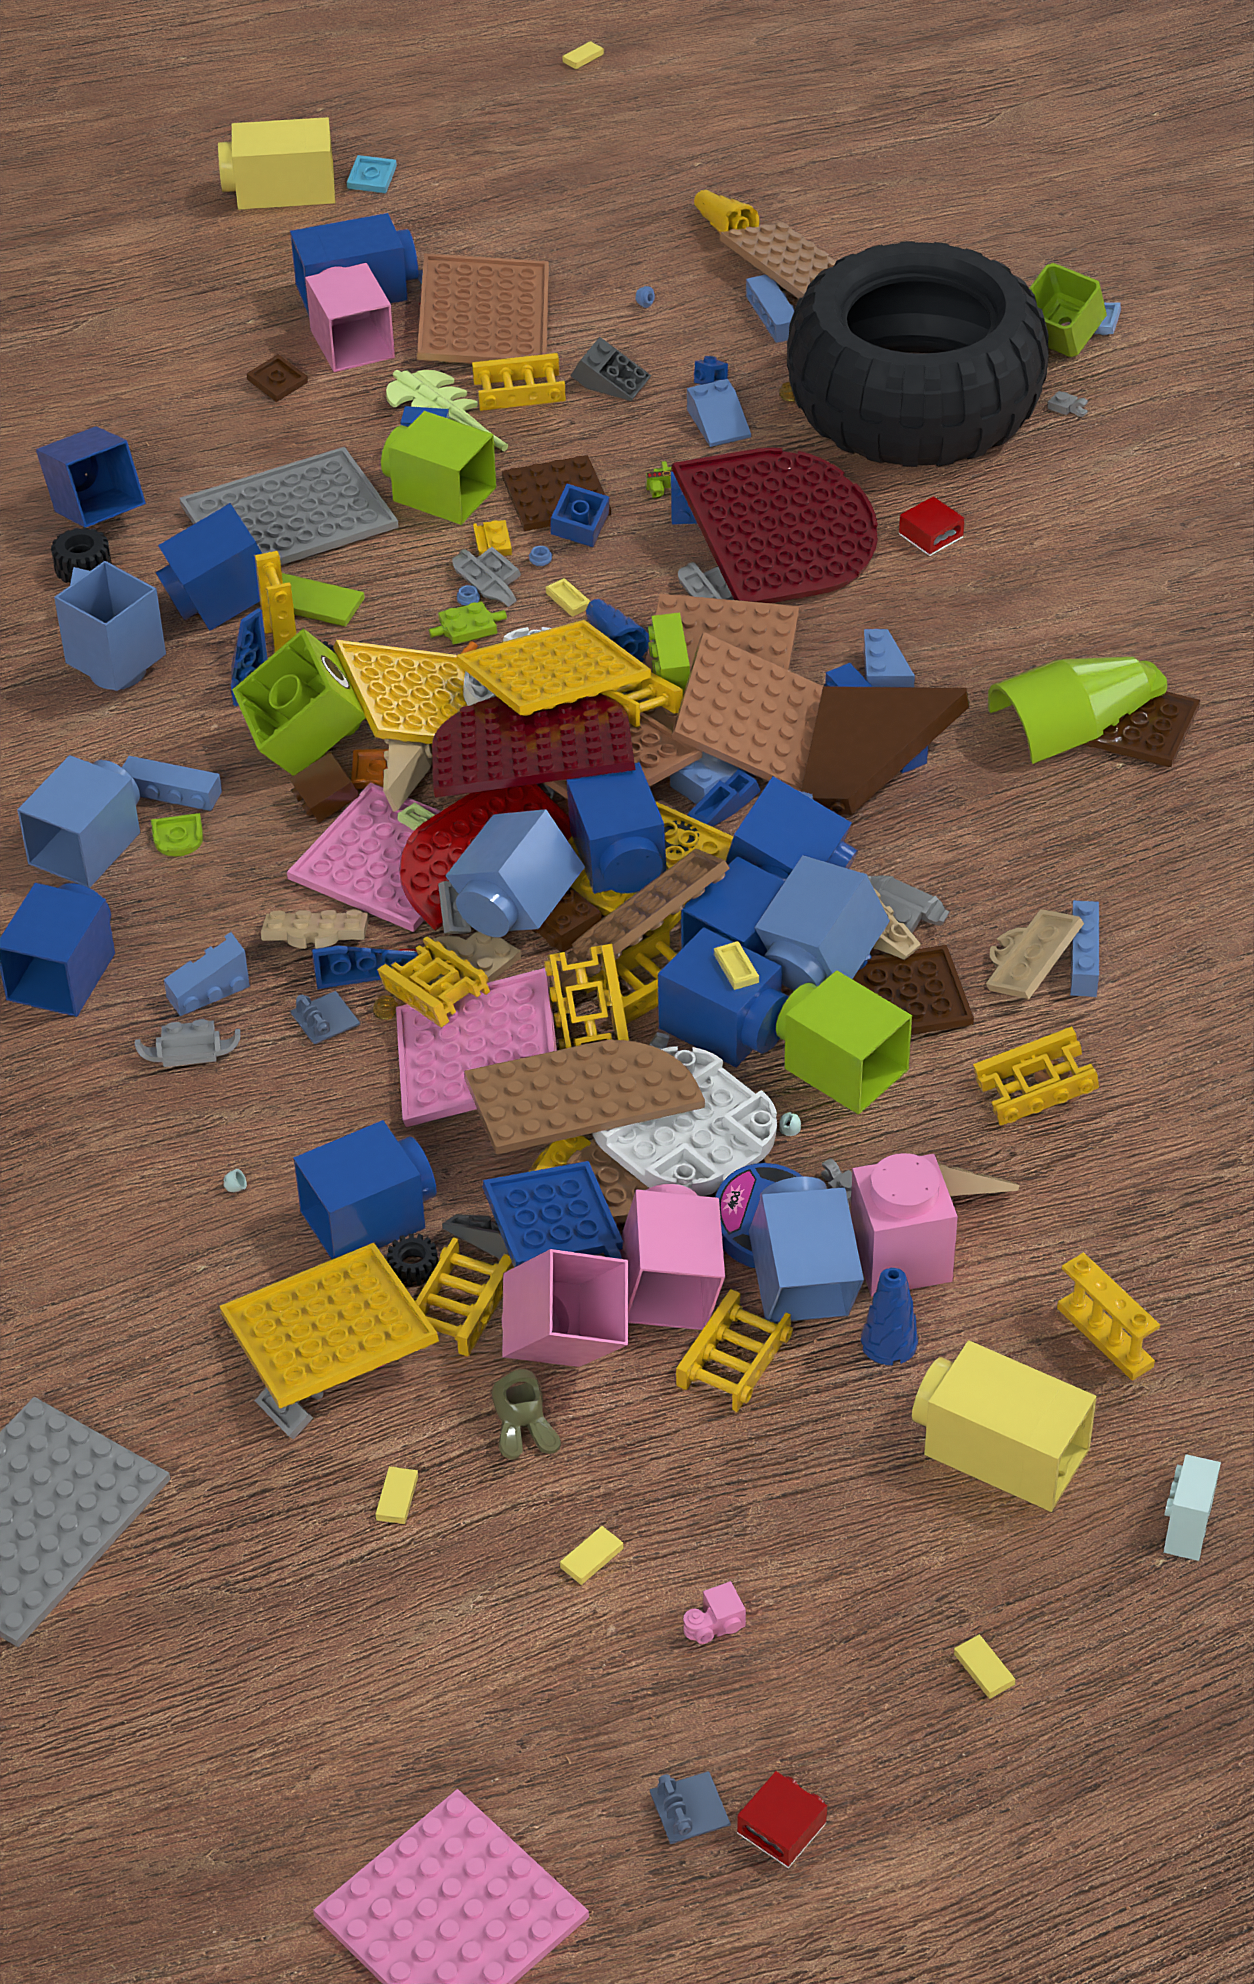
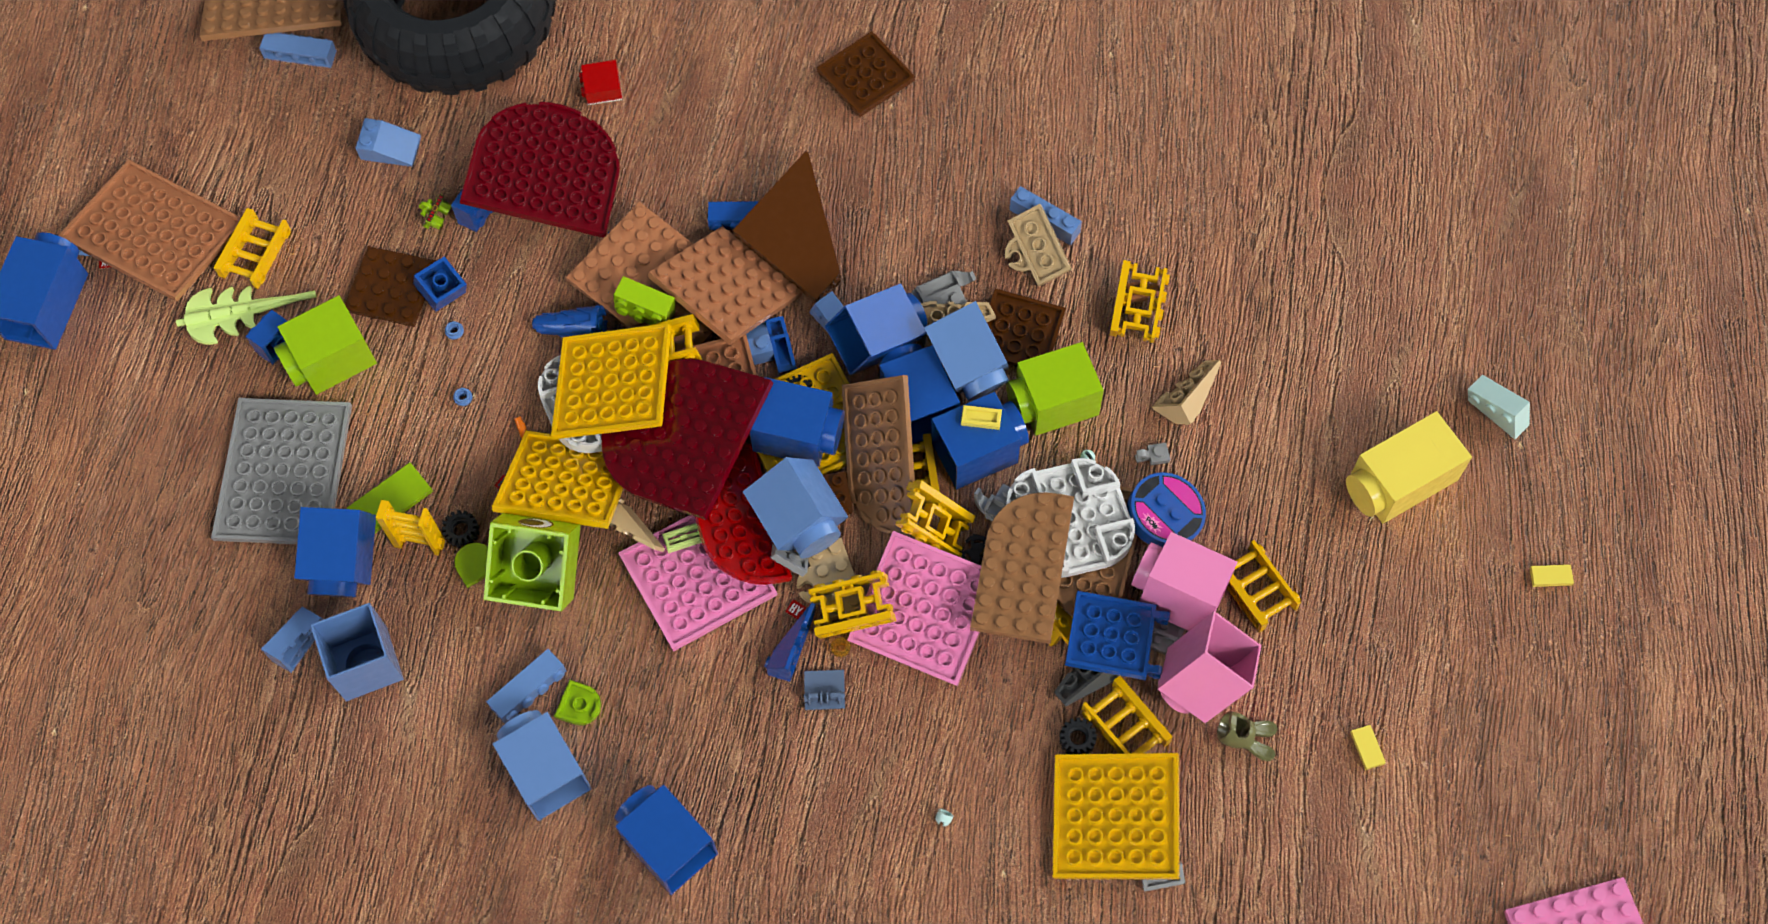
camera: 60 degrees left, 20 degrees up
blue container [36,426,146,528] -> none
black tyre [51,528,112,583] -> none
light grey plate [135,1019,240,1067] -> none
medium blue wedge [164,932,250,1016] -> none
blue wedge [231,608,268,707] -> none
reddish brown plate [247,354,308,402] -> none
tan plate [261,910,368,949] -> none
reddish brown brick [289,752,360,823] -> none
blue container [293,1120,437,1259] -> none
bright pink container [305,263,395,372] -> none
orange plate [351,749,389,789] -> none
light yellow tile [376,1466,418,1524] -> none
lime plate [429,602,507,645] -> none
light grey plate [452,547,521,607] -> none
yellow plate [473,520,512,556] -> none
light yellow tile [546,578,591,617] -> none
dark grey slope [570,337,651,401] -> none
medium blue plate [635,286,655,308] -> none
sand blue hinge [649,1771,731,1844] -> none
light grey plate [678,562,734,600] -> none
bright pink brick [683,1581,746,1644] -> none
yellow cone [694,190,759,234] -> none
blue brick [694,356,728,385] -> none
red piece [737,1771,827,1868] -> none
medium blue container [749,1177,864,1323] -> none
clear yellow plate [779,382,795,401] -> none
bright pink container [850,1153,958,1297] -> none
blue cone [861,1268,918,1366] -> none
medium blue wedge [863,629,915,687] -> none
lime windscreen [988,657,1168,764] -> none
yellow fence [1057,1252,1160,1381] -> none

